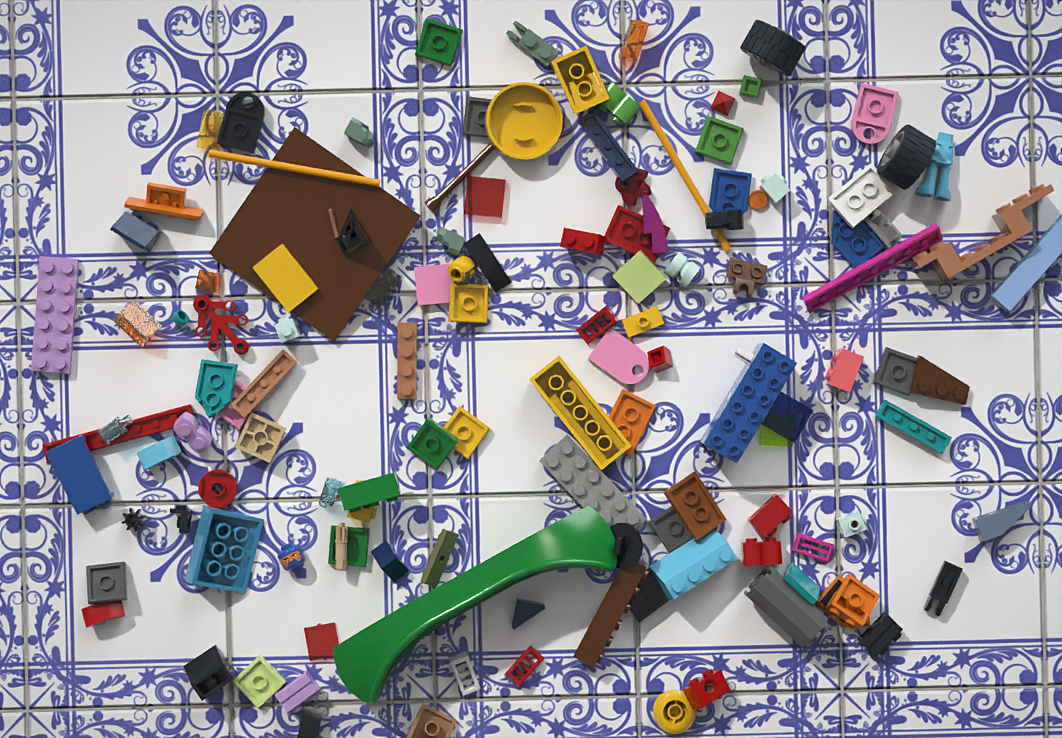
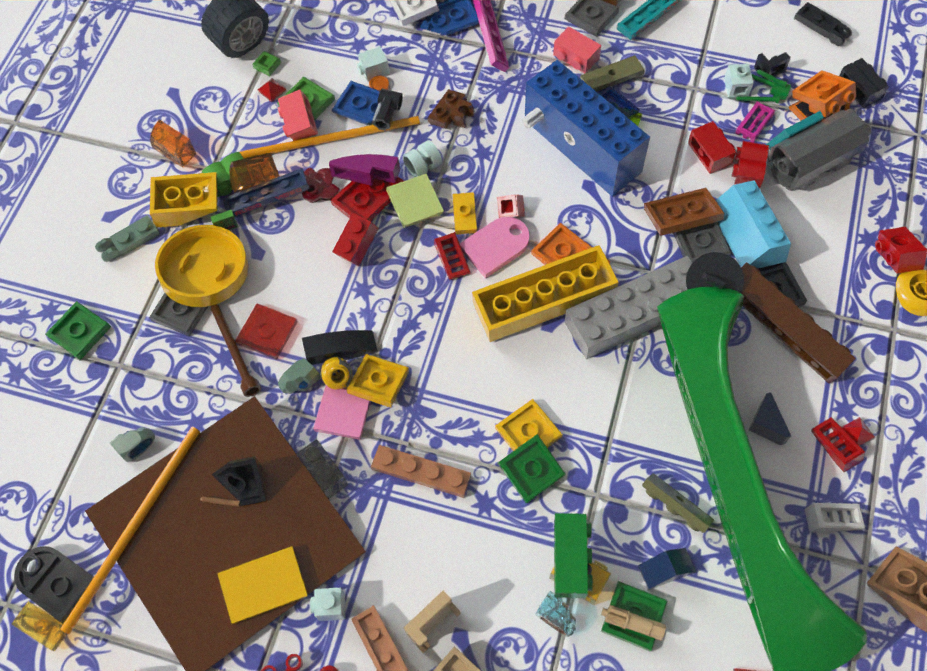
camera: 65 degrees left, 25 degrees down
none -> bright green tile [211,210,238,230]
none -> clear orange brick [229,153,280,193]
none -> coral brick [278,90,318,141]
none -> tan piece [403,590,461,654]
none -> olive tile [580,55,645,92]
none -> green plant [736,70,791,103]
none -> black bracket [754,52,791,80]
none -> red slope [842,417,875,446]

